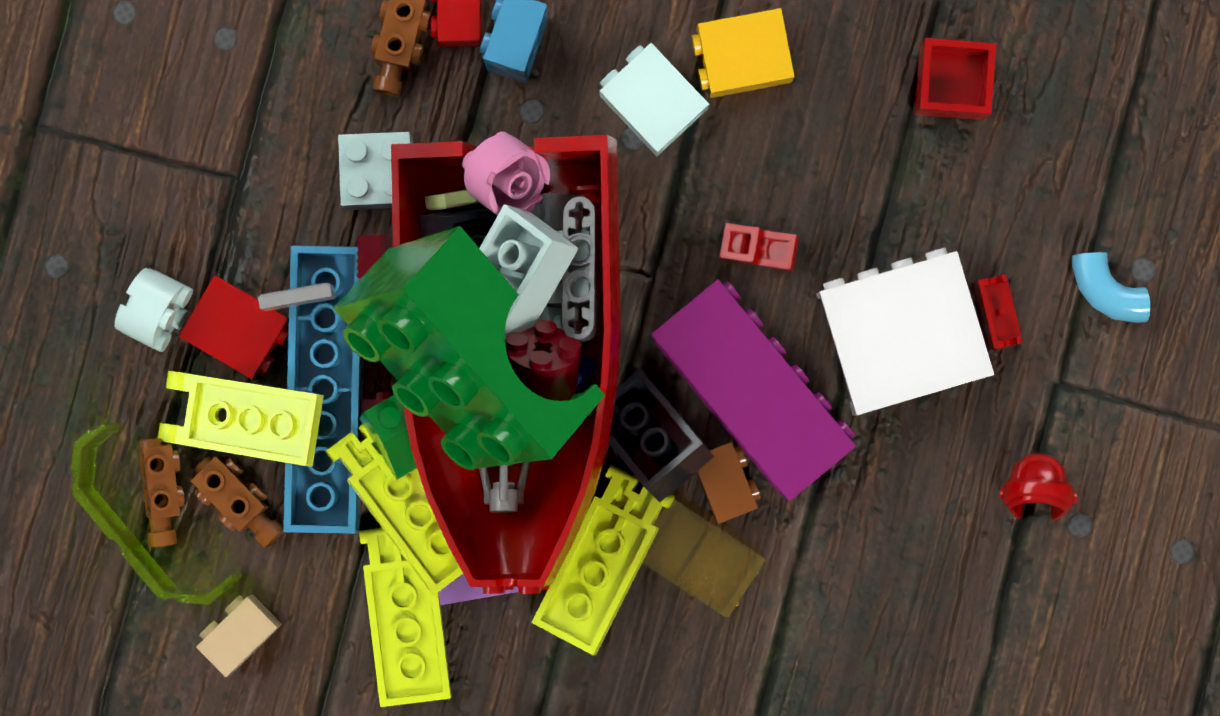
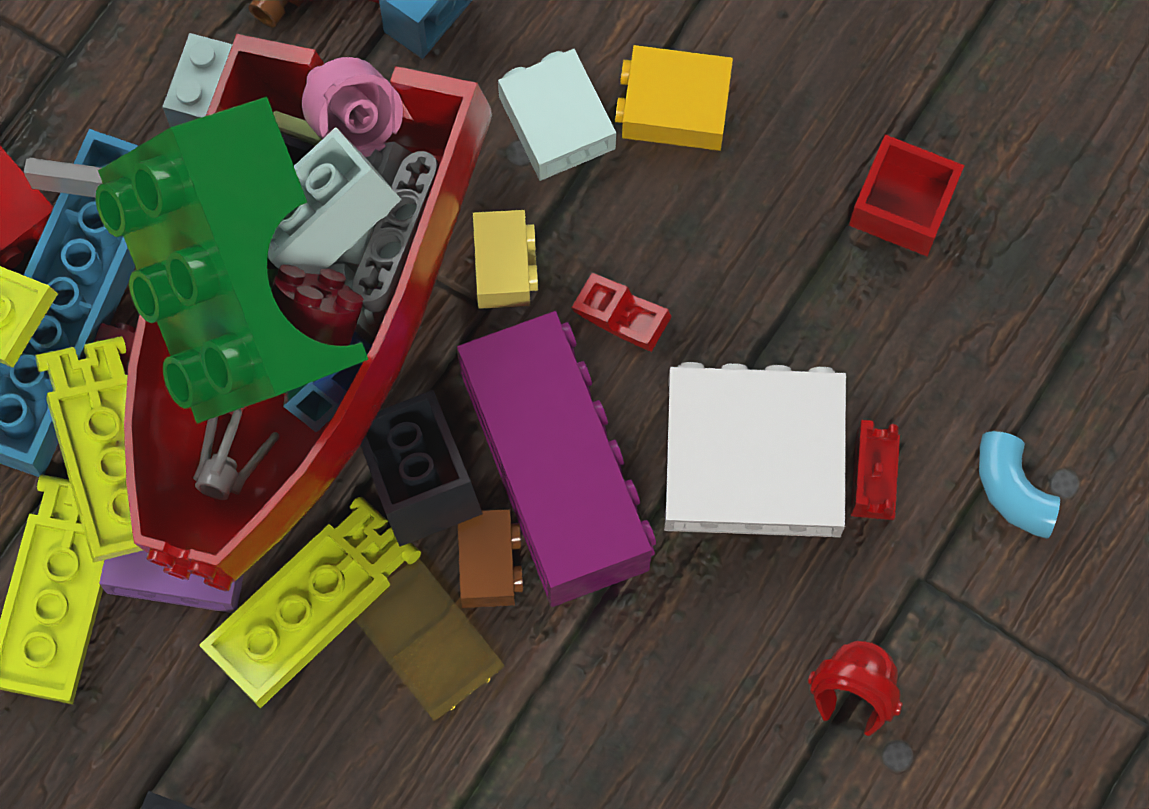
camera: 20 degrees right, 15 degrees down
green slope [360,395,417,480] -> none
none -> light yellow brick [473,210,538,309]

